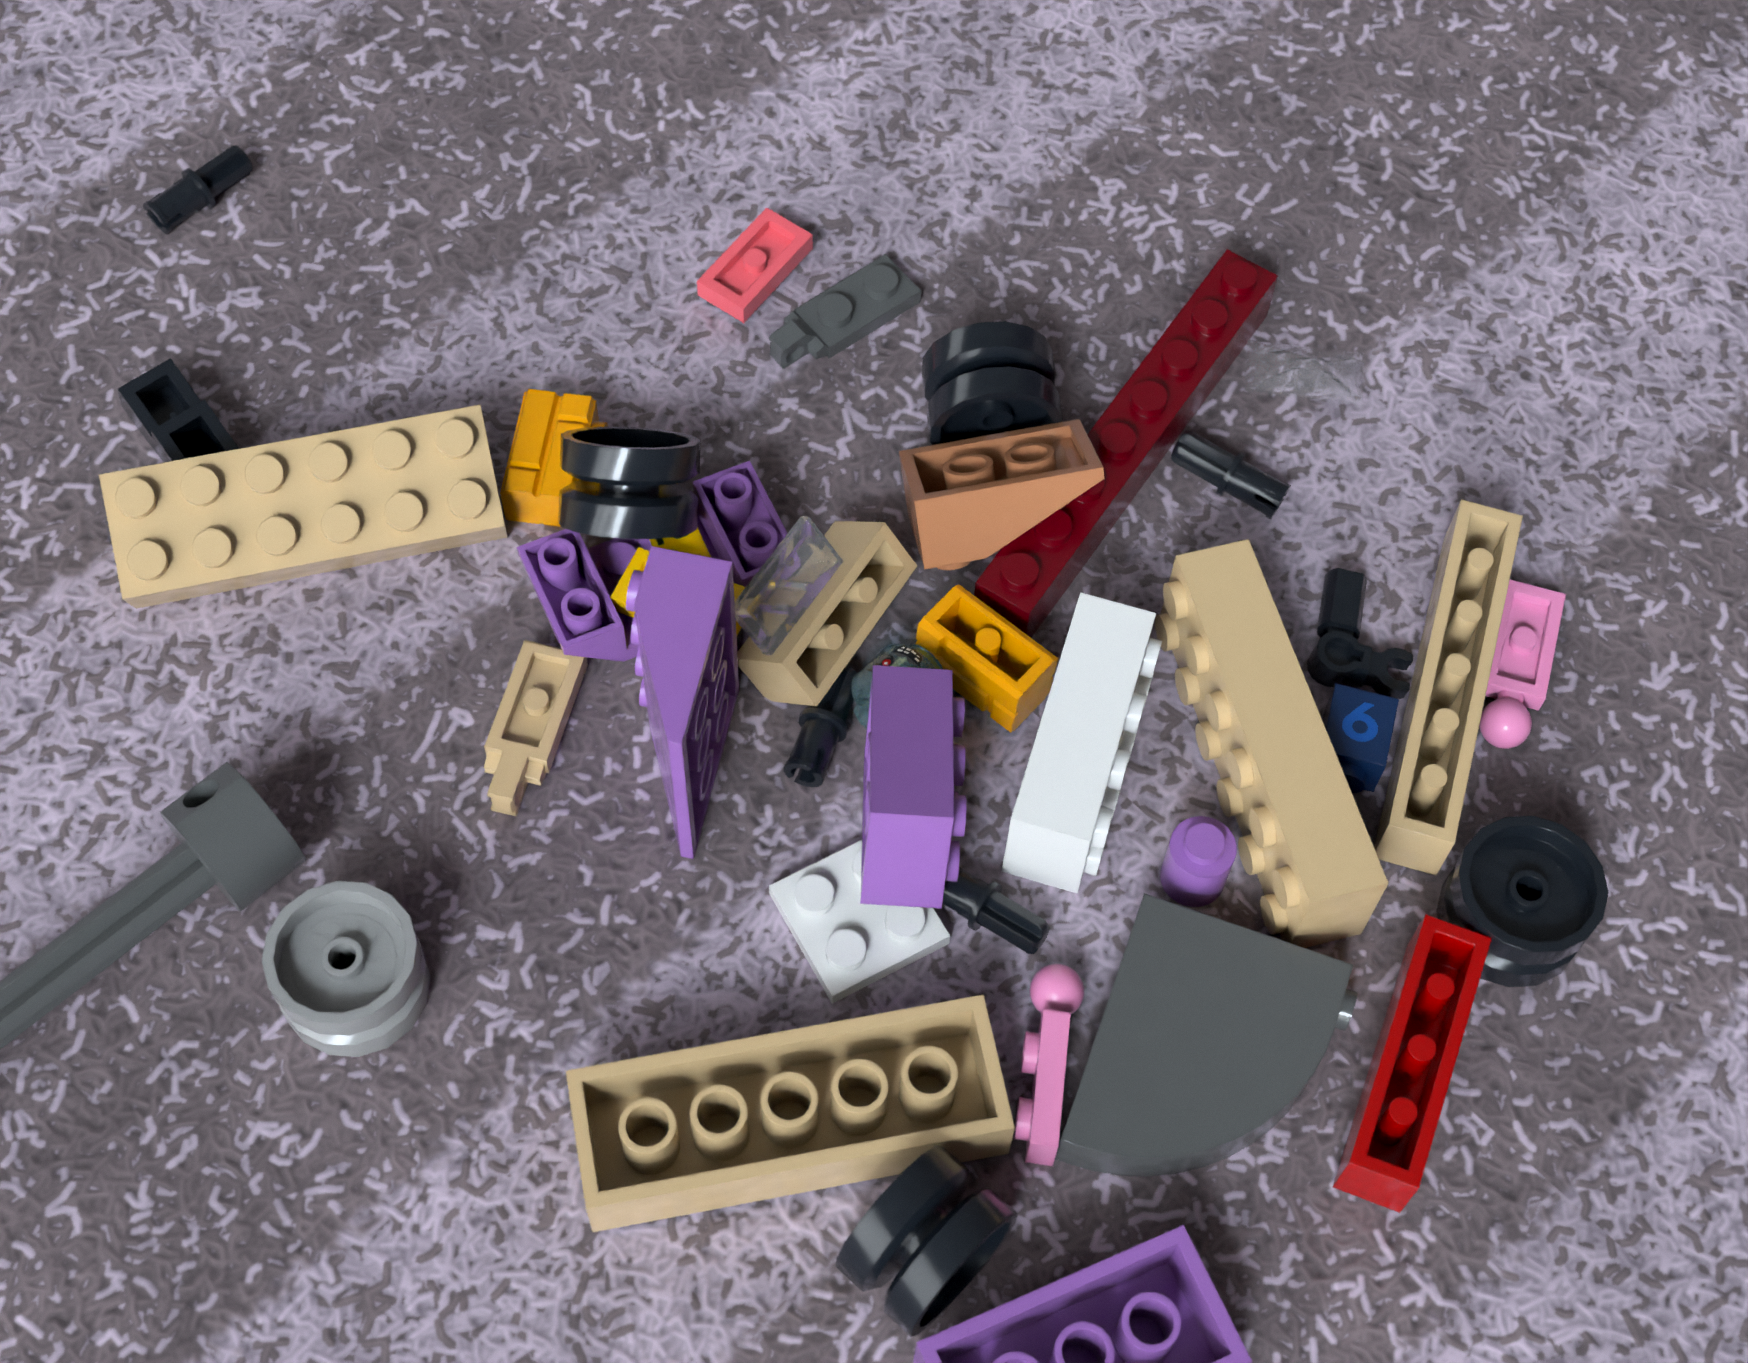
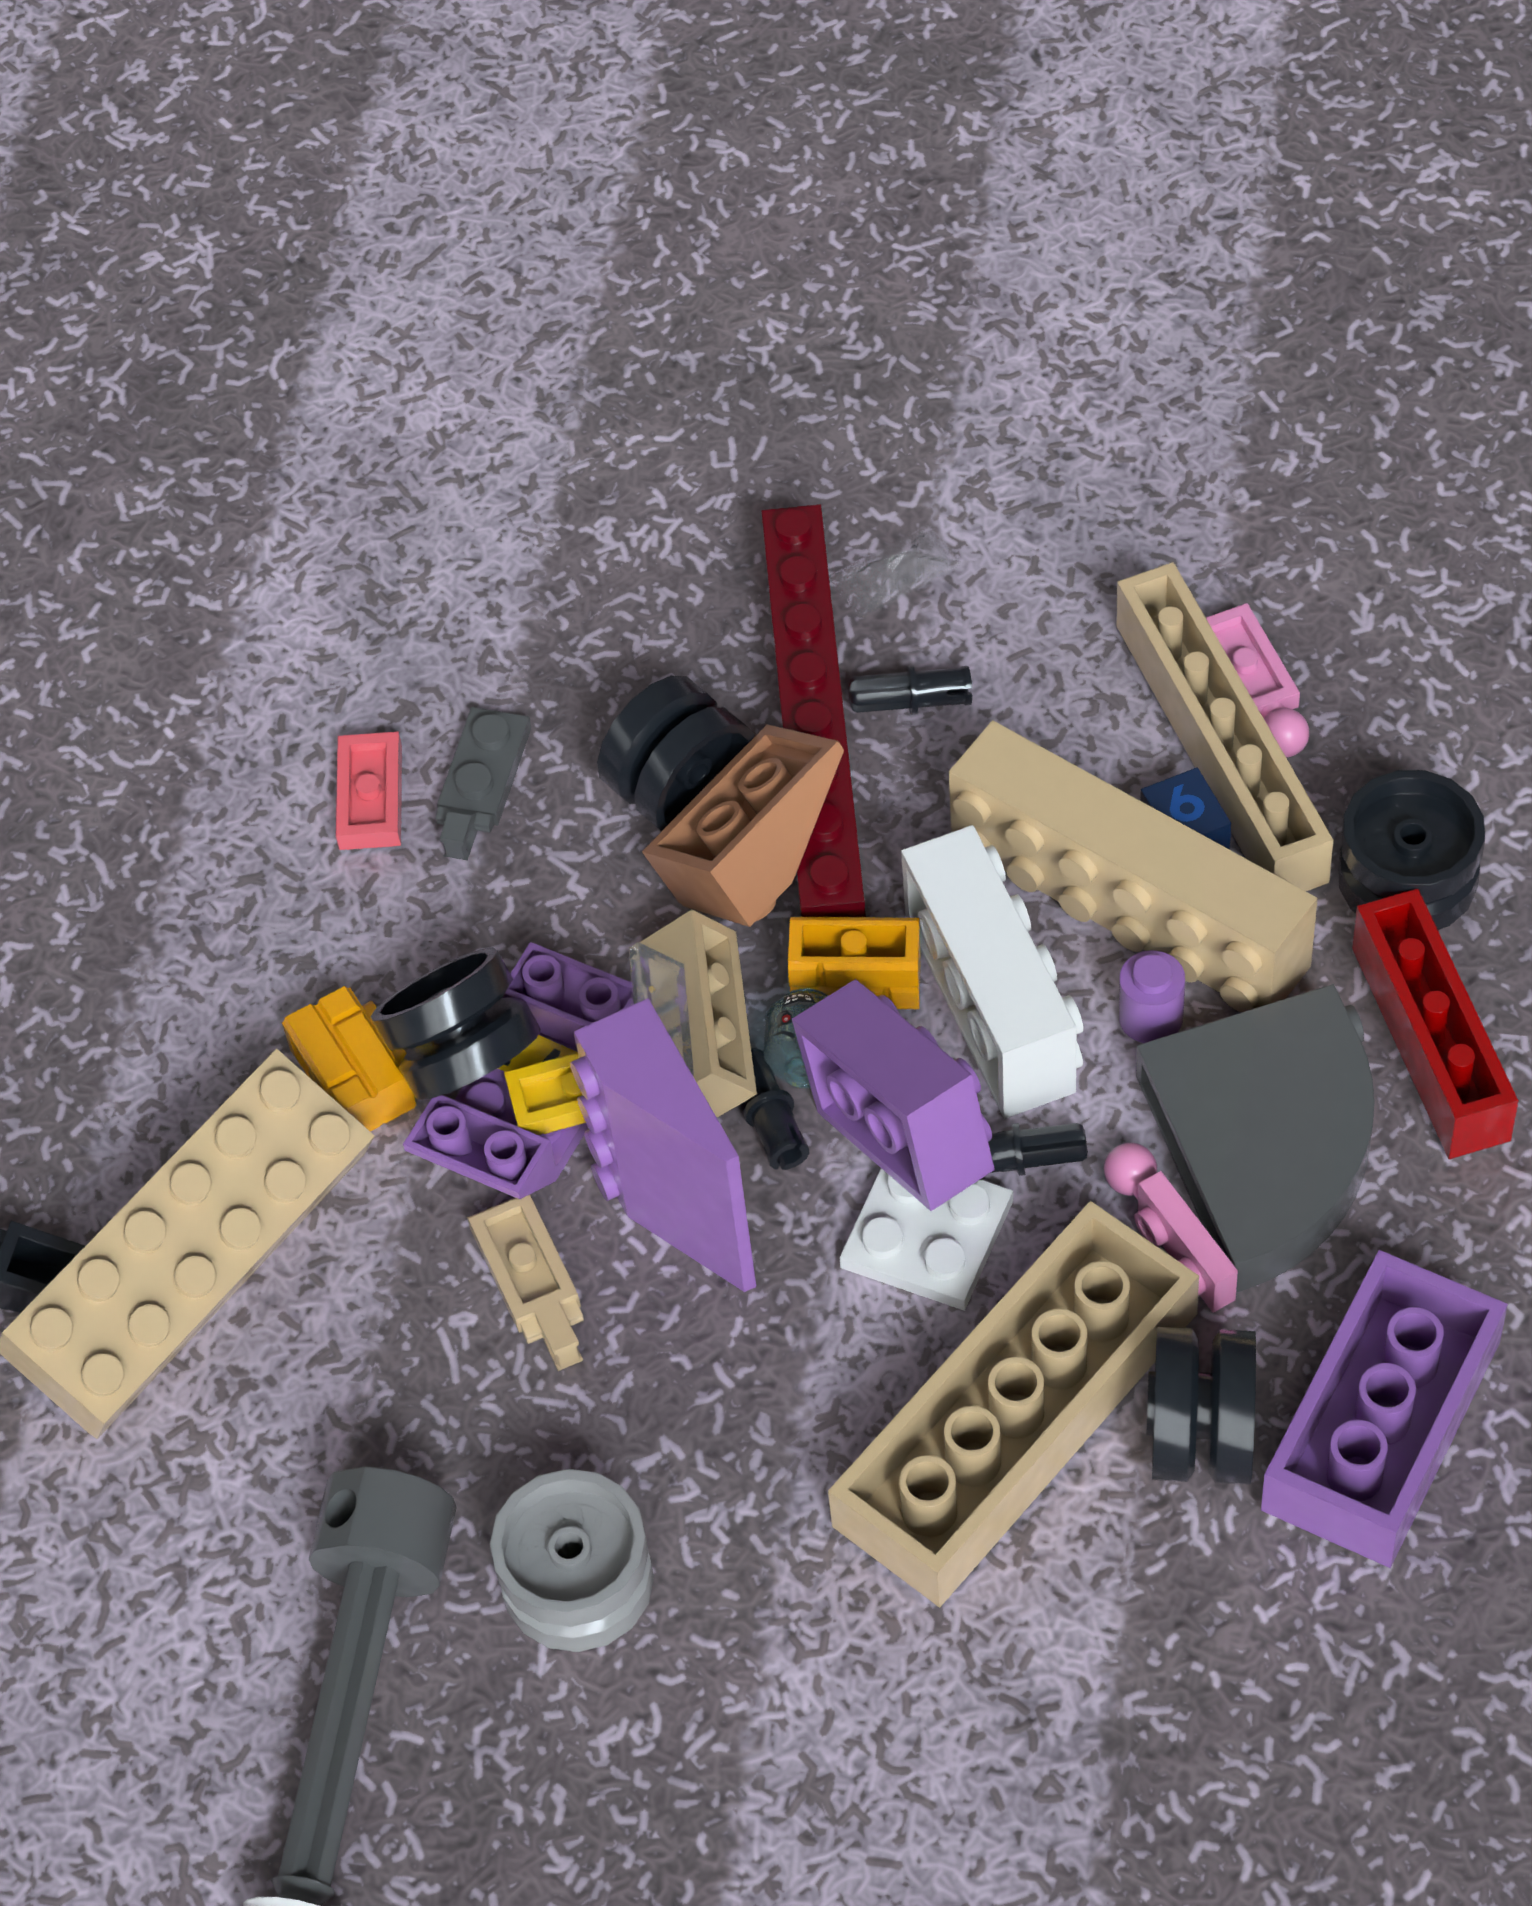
camera: 30 degrees left, 5 degrees down
black bar [1307,568,1414,699] -> none

